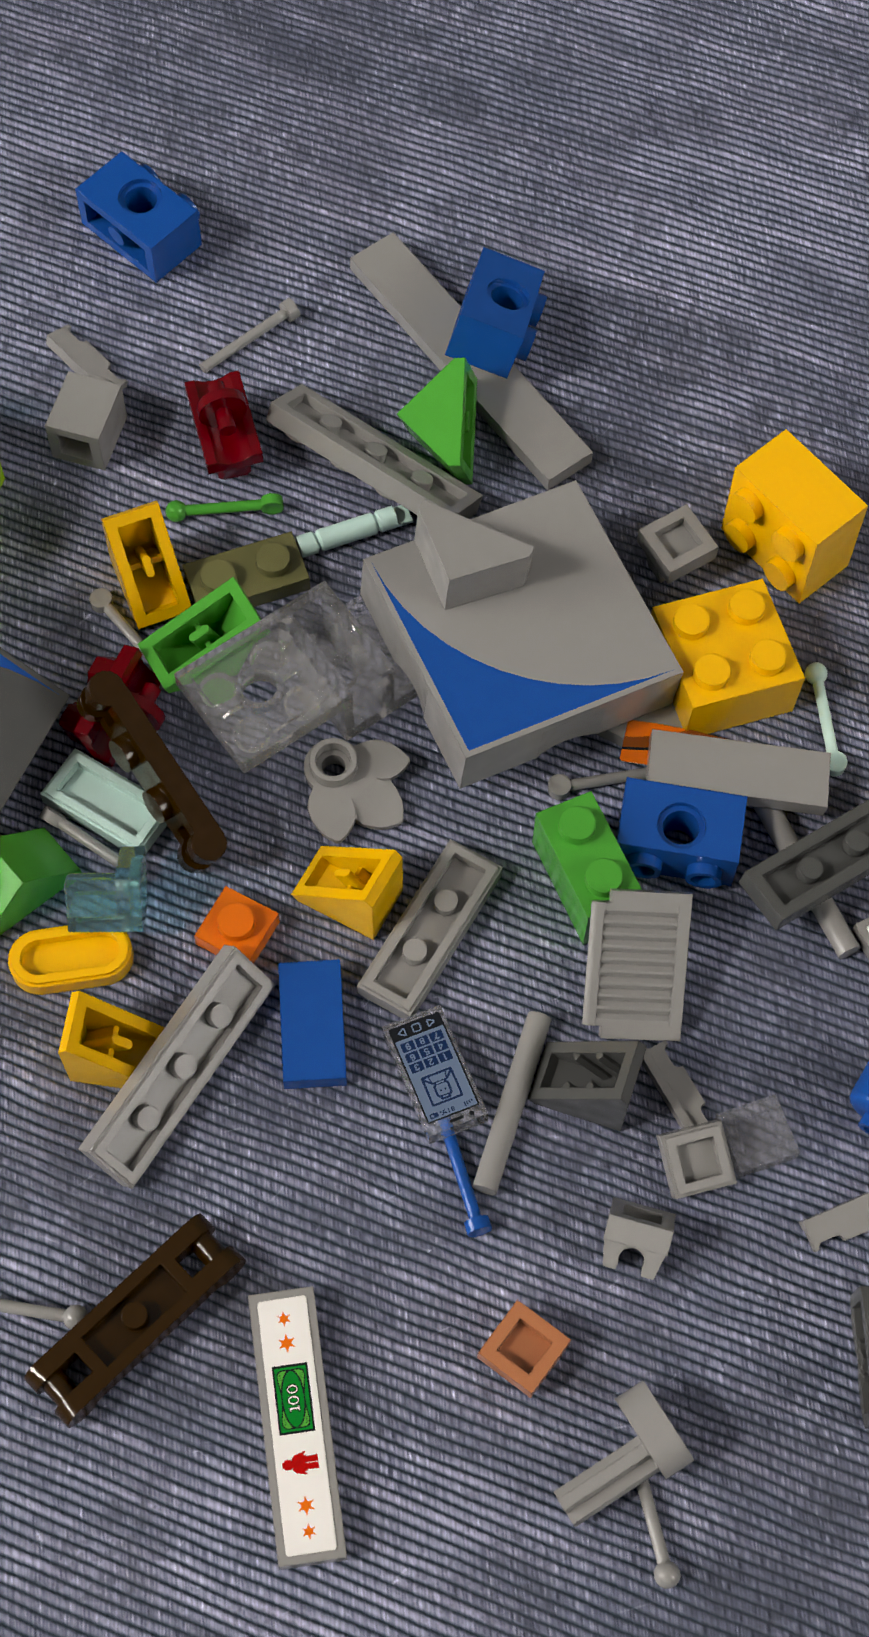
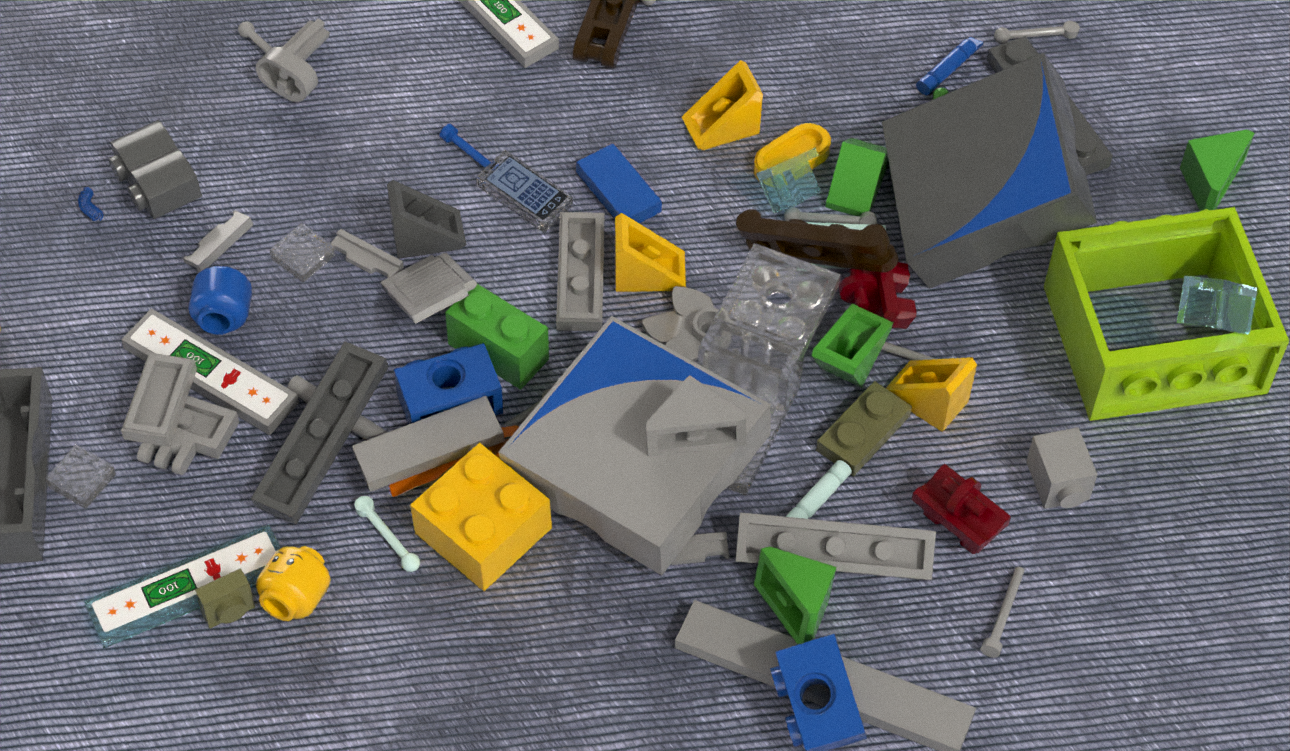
camera: 150 degrees right, 10 degrees down
light grey piece [46,324,128,389] -> none
blue brick [75,151,202,283] -> none
light grey tile [78,945,276,1189] -> none
bright green hinge [165,493,284,522] -> none
orange plate [194,886,280,963] -> none
light grey bar [472,1011,552,1195] -> none
nougat plate [477,1300,571,1398] -> none
light grey tile [603,1197,676,1280] -> none
light grey tile [637,504,719,584] -> none
light grey tile [656,1119,737,1199] -> none
yellow brick [721,429,868,604] -> none

